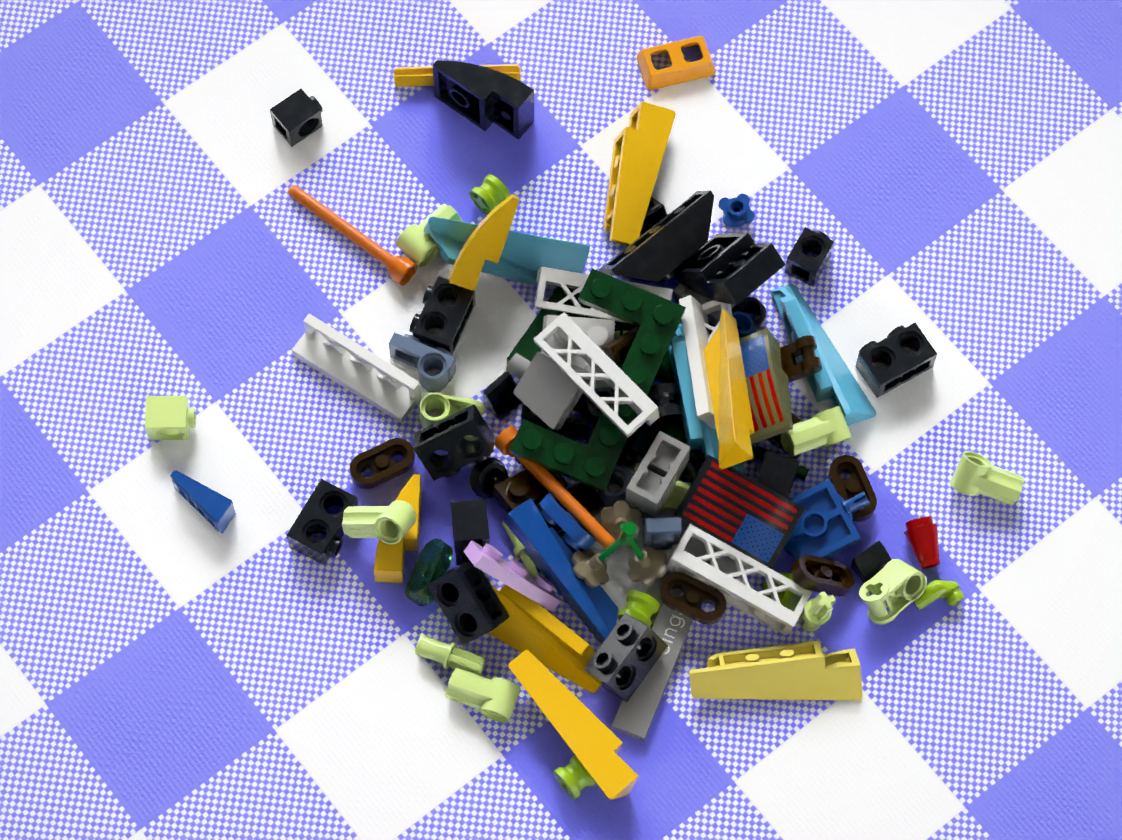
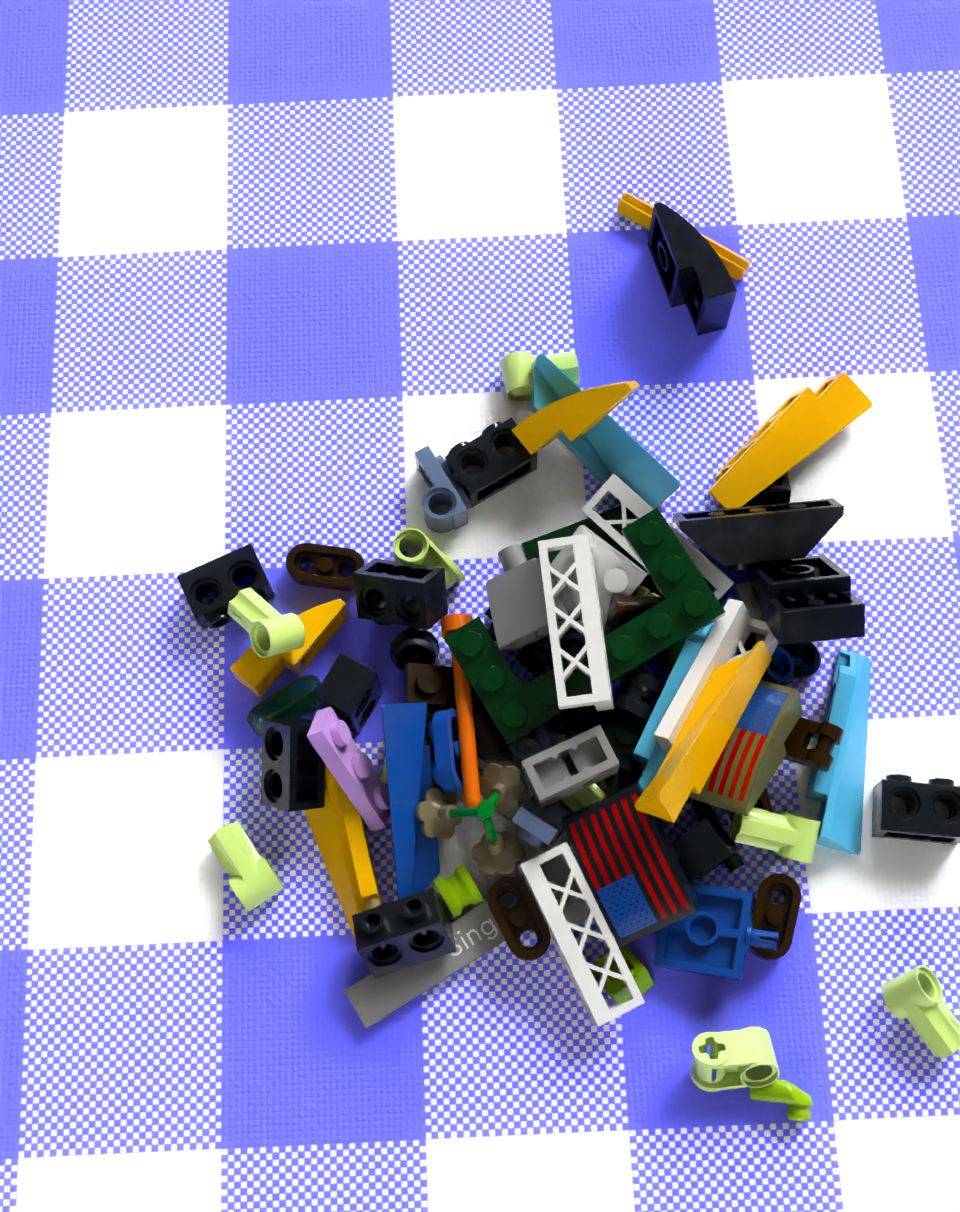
camera: 40 degrees right, 5 degrees up
yellowish green brick [145,396,197,440] -> none
blue slope [170,470,236,534] -> none
black brick [270,88,323,147] -> none
orange piece [288,185,417,286] -> none
white fence [291,313,421,424] -> none
yellowish green axle [415,634,486,676] -> none
lime wheel [469,174,510,215] -> none
black slope [483,371,522,421] -> none
yellow wedge [508,649,639,800] -> none
lime wheel [553,755,596,800] -> none
light orange piece [636,35,716,90] -> none
light yellow wedge [689,640,863,701] -> none
blue plate [718,193,755,227] -> none
black brick [784,227,835,287] -> none
dark brown plate [791,554,854,596] -> none
yellowish green axle [799,592,836,632] -> none
black slope [850,540,892,592] -> none
red cone [904,516,941,569] -> none

